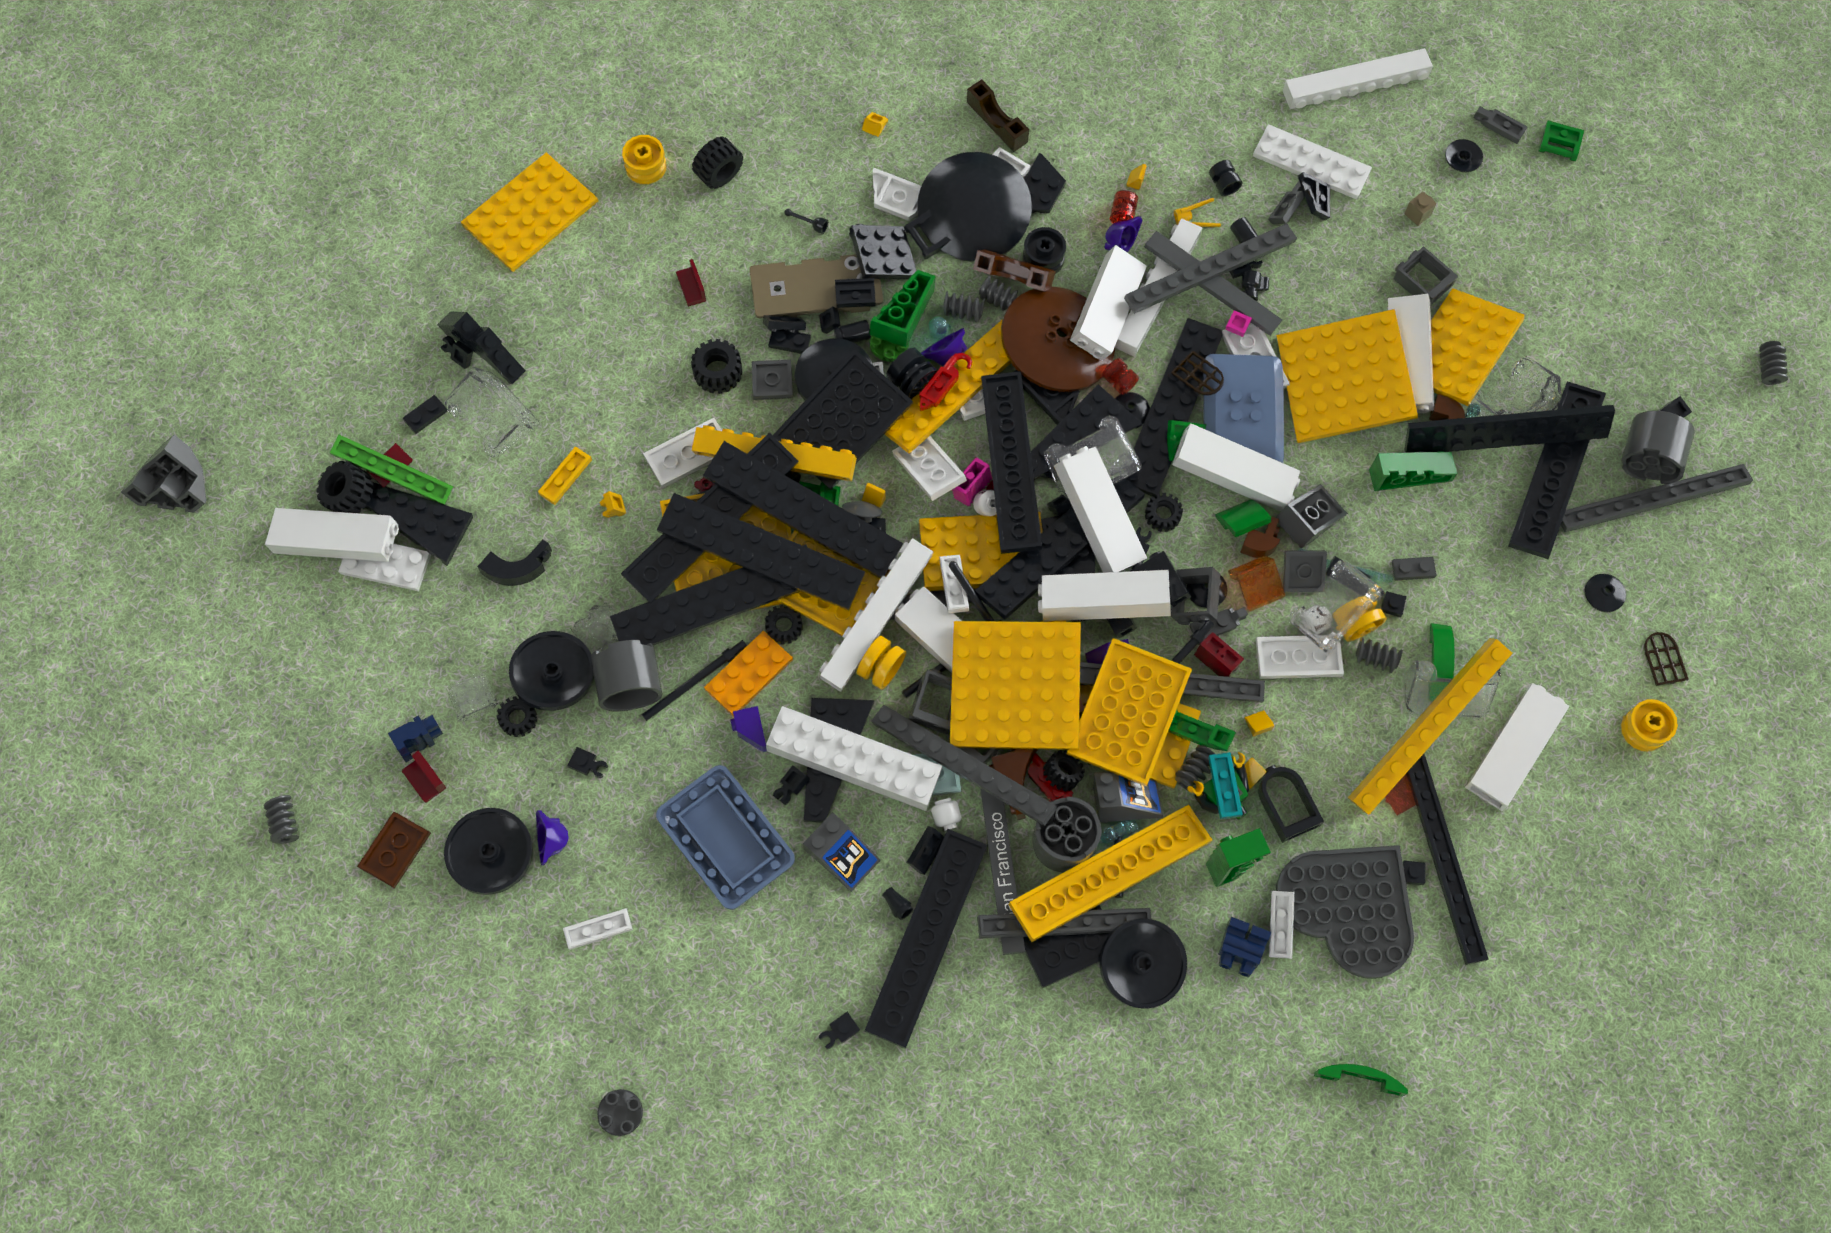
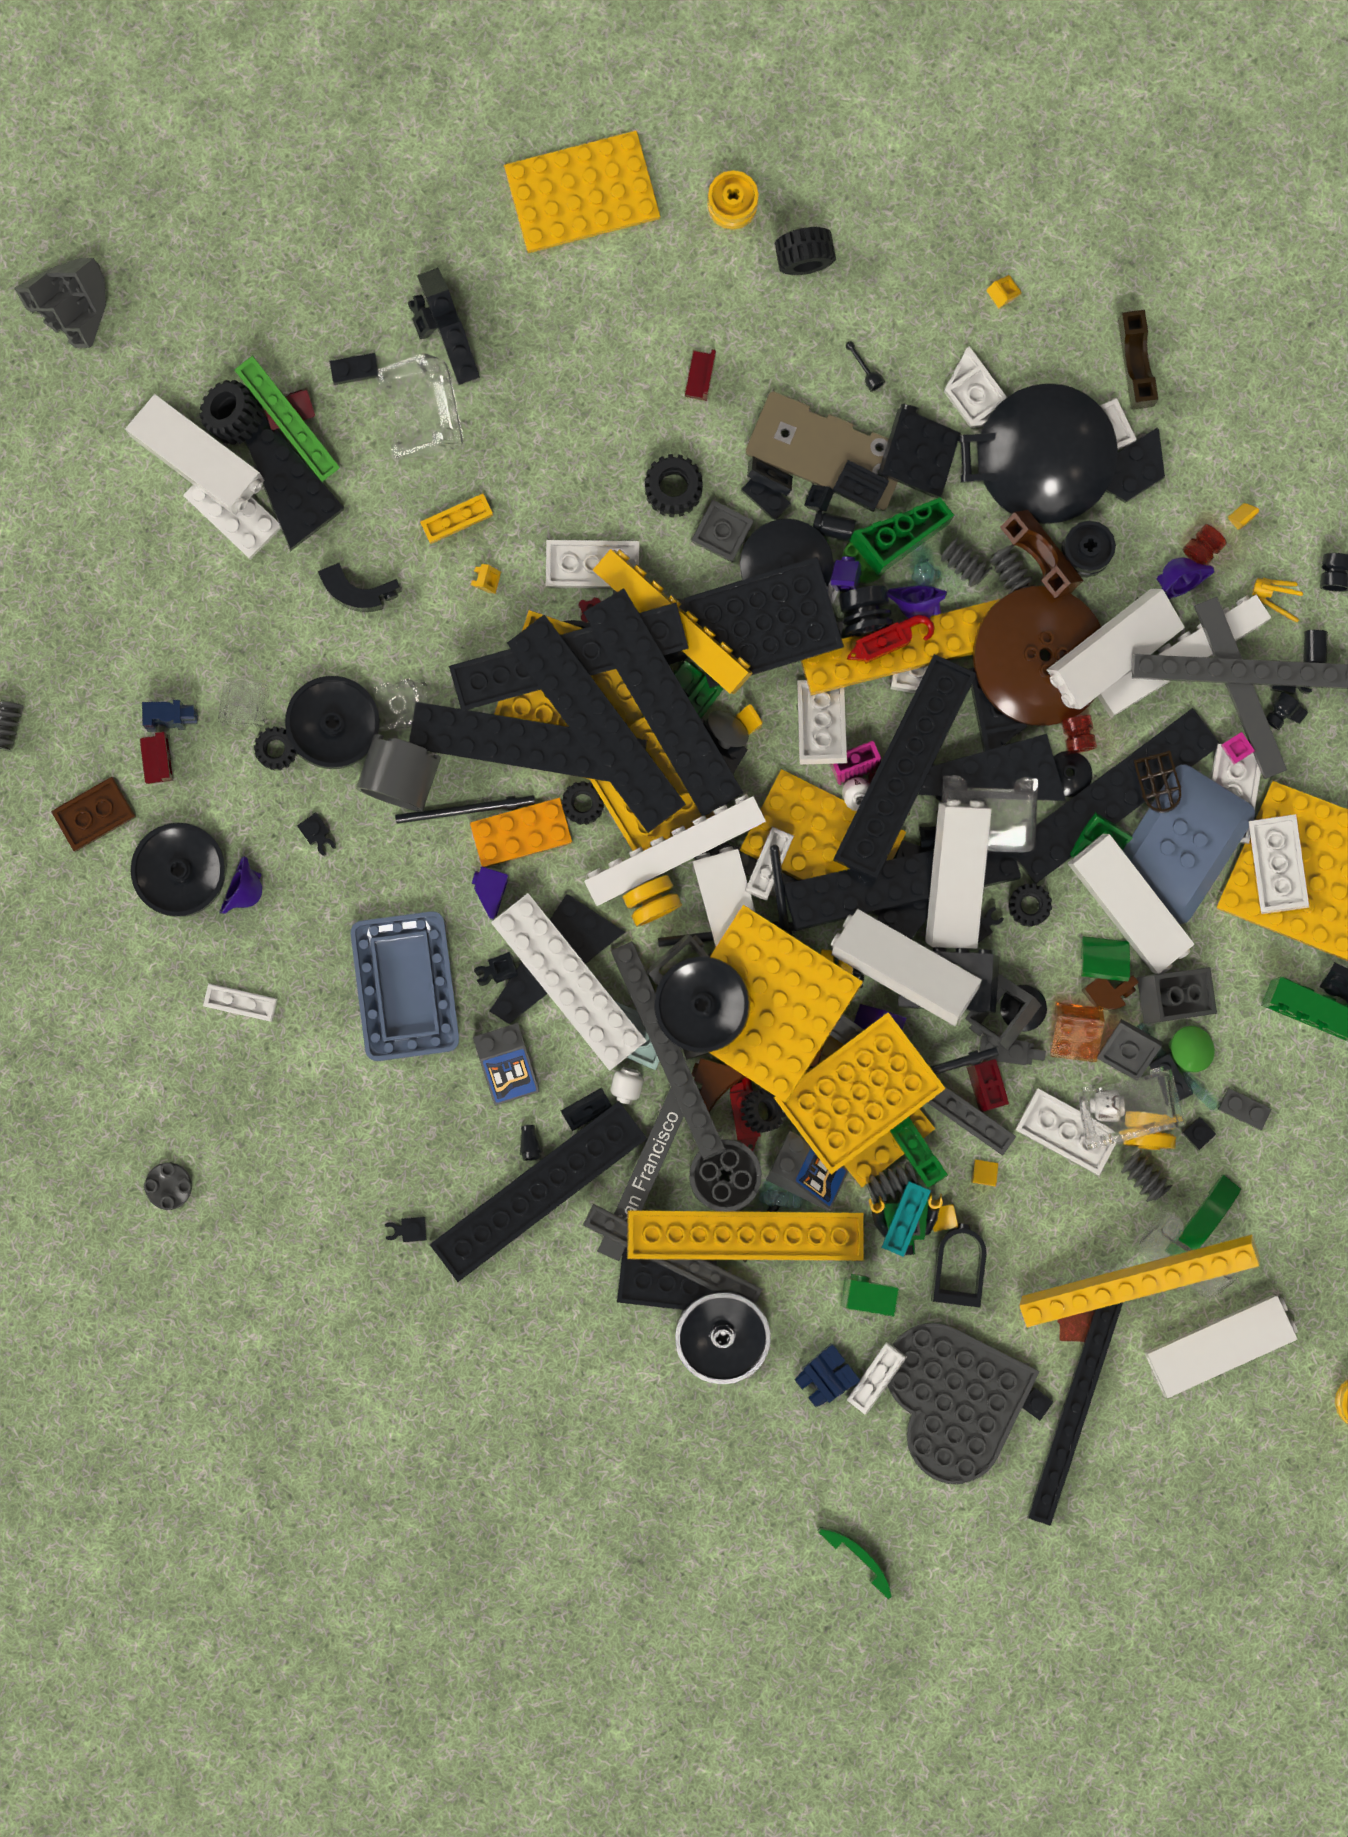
camera: 30 degrees right, 15 degrees up
none -> black dish [654,957,750,1053]
none -> dark purple slope [831,557,861,592]
none -> bright green dish [1169,1026,1215,1073]
none -> white plate [1249,814,1309,914]

